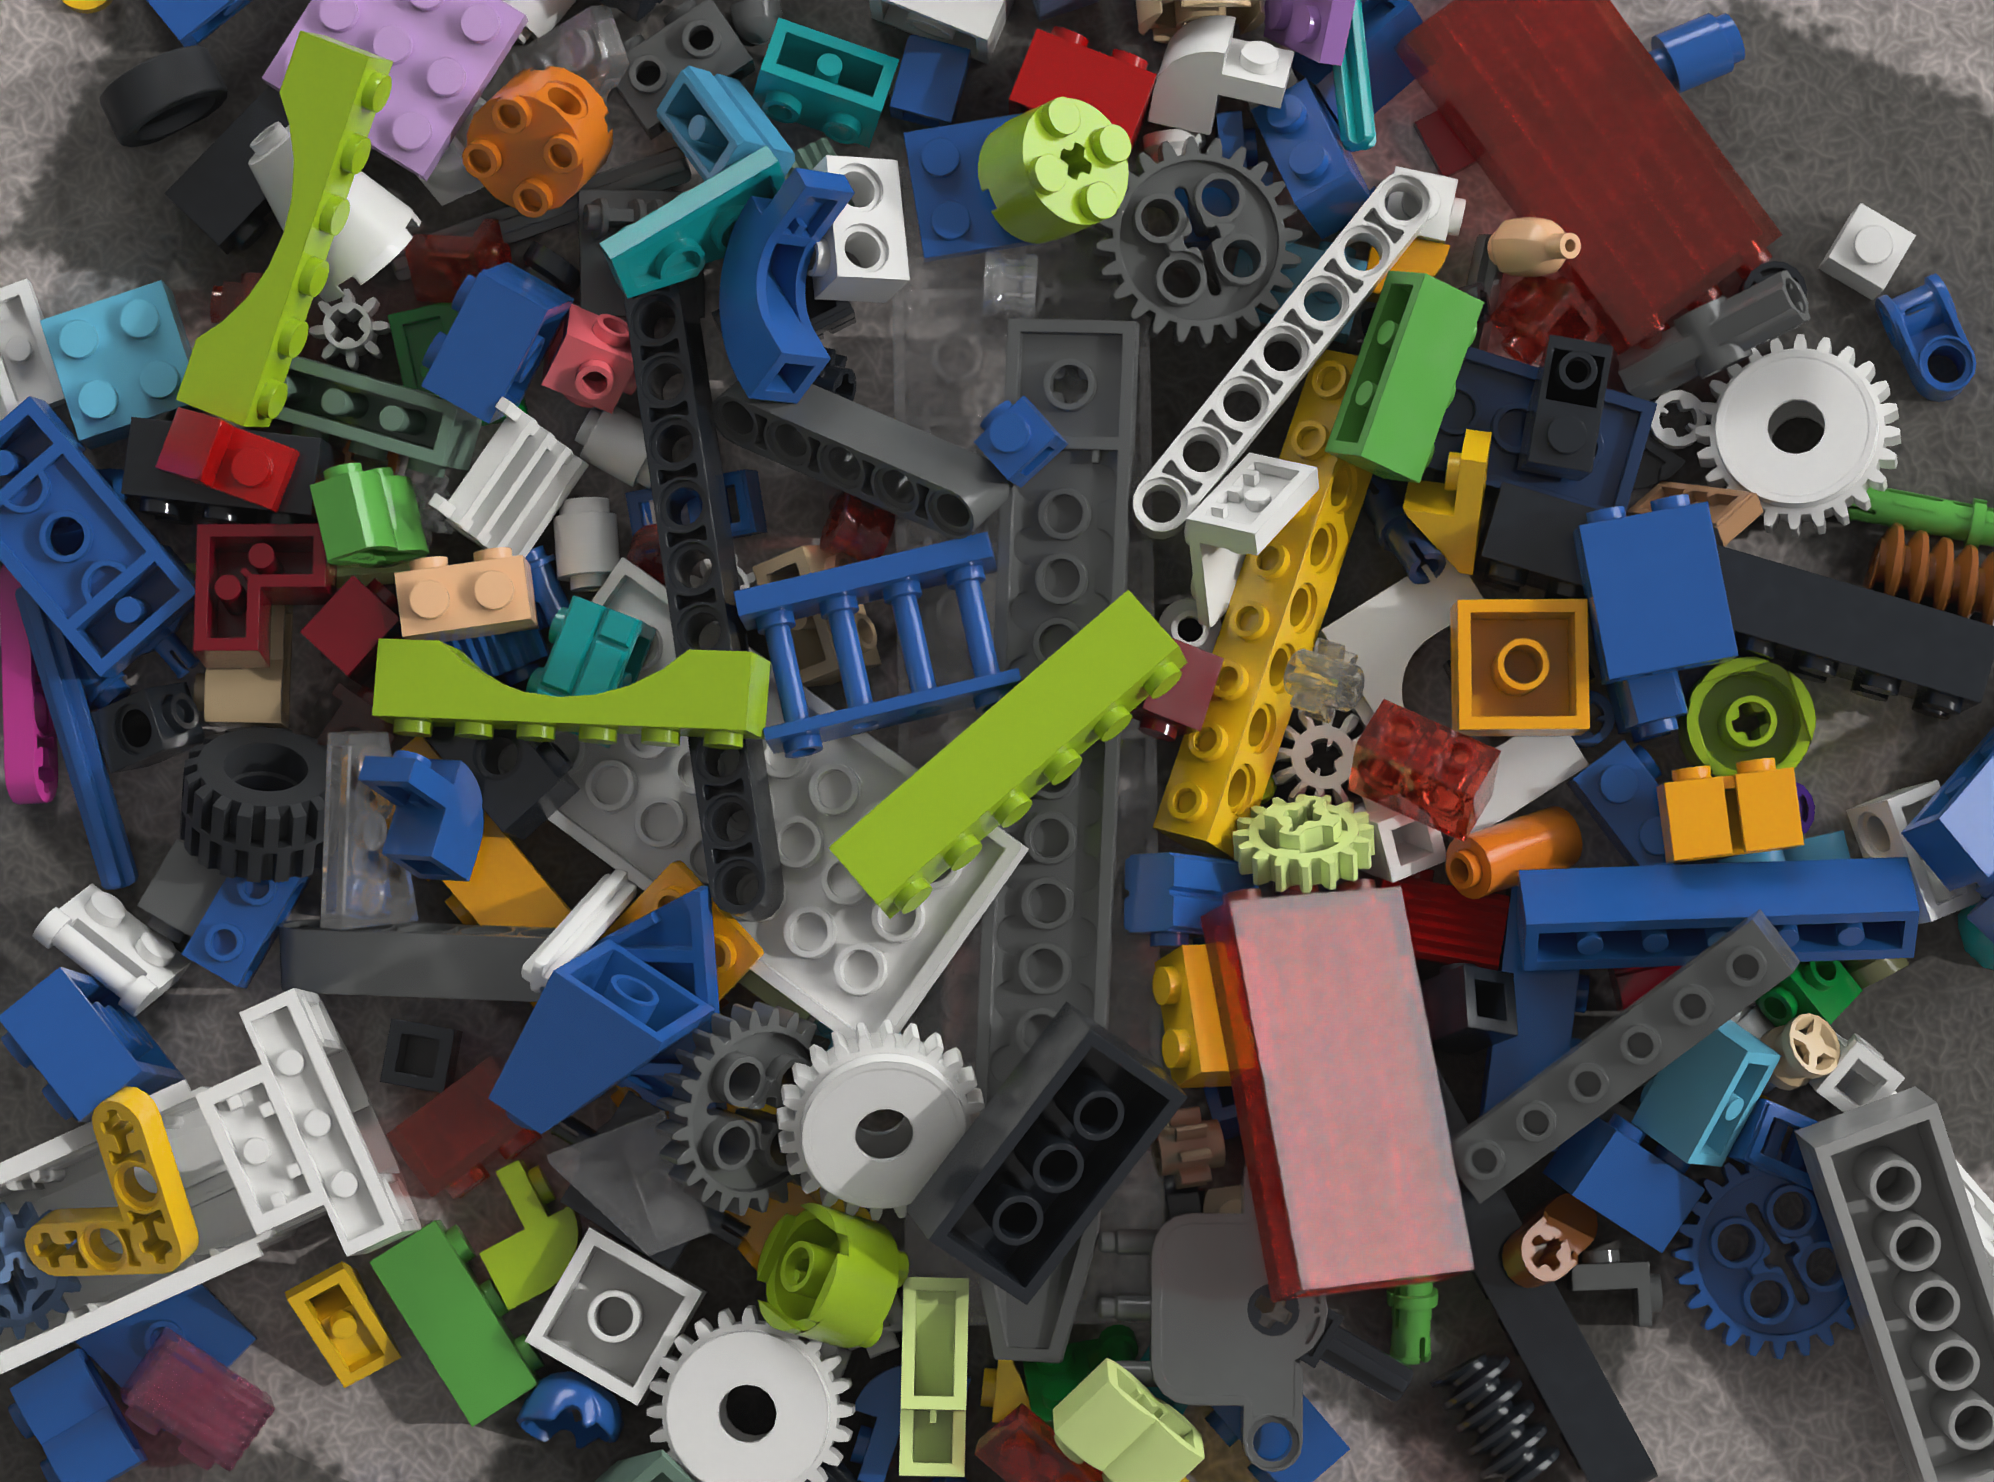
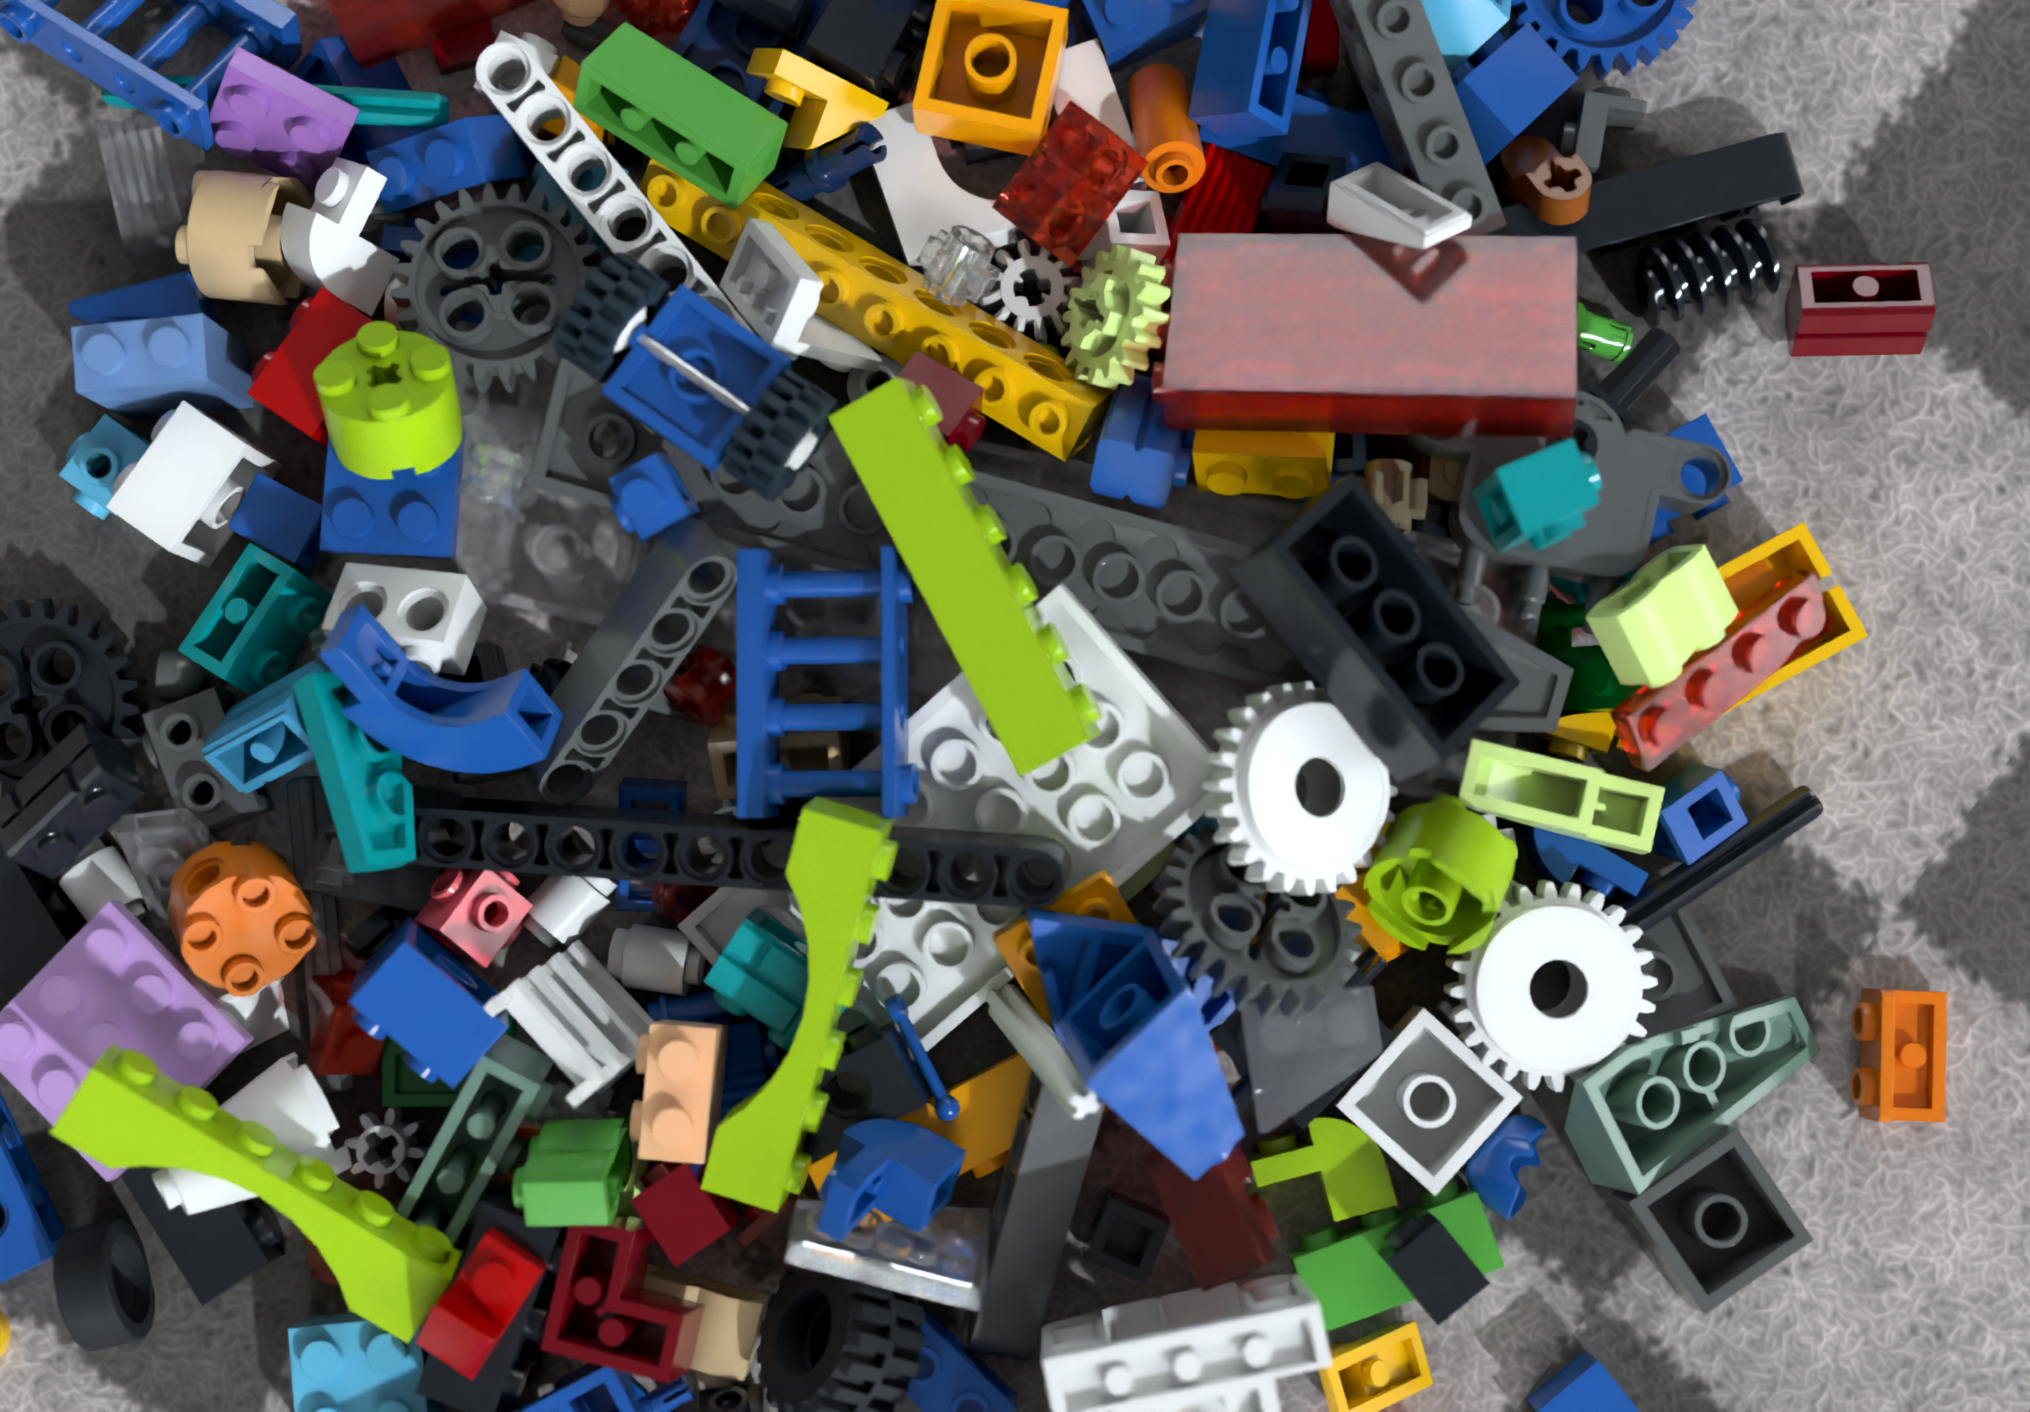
camera: 75 degrees left, 0 degrees up
none -> plate [553,252,839,502]
none -> blue hinge [884,993,960,1121]
none -> white slope [1327,161,1472,249]
none -> black brick [1378,1211,1490,1326]
none -> teal brick [1471,438,1602,553]

